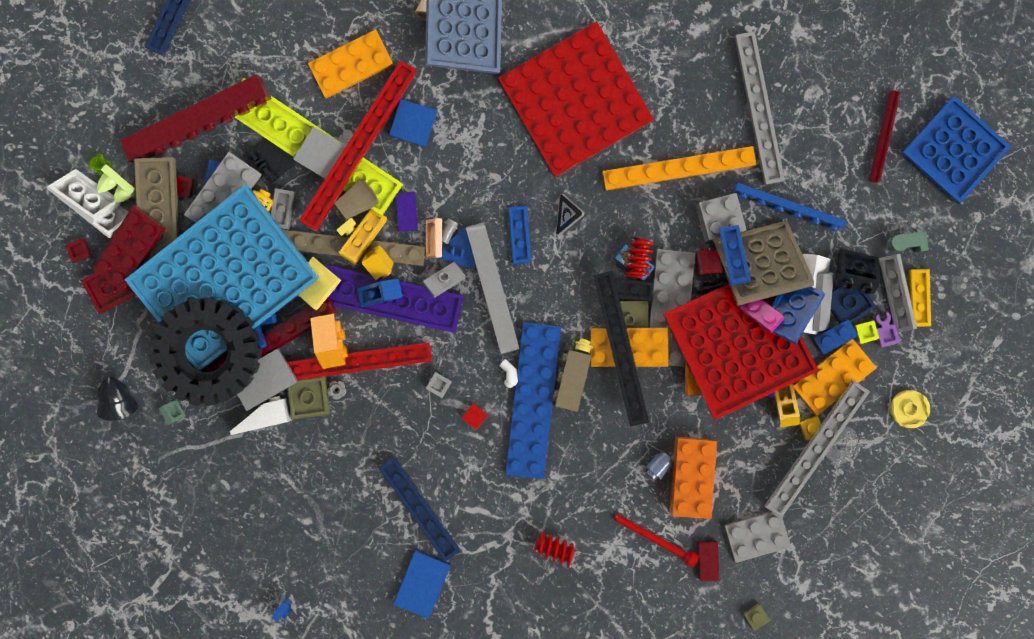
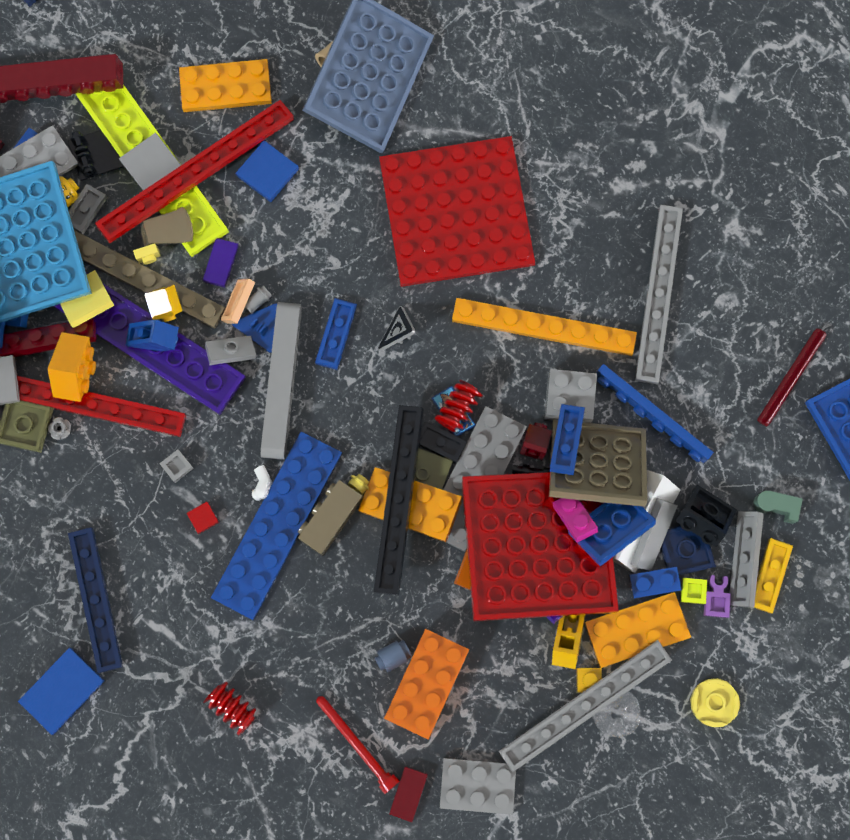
camera: 25 degrees right, 10 degrees down
yellow tile [339,209,387,265] -> none

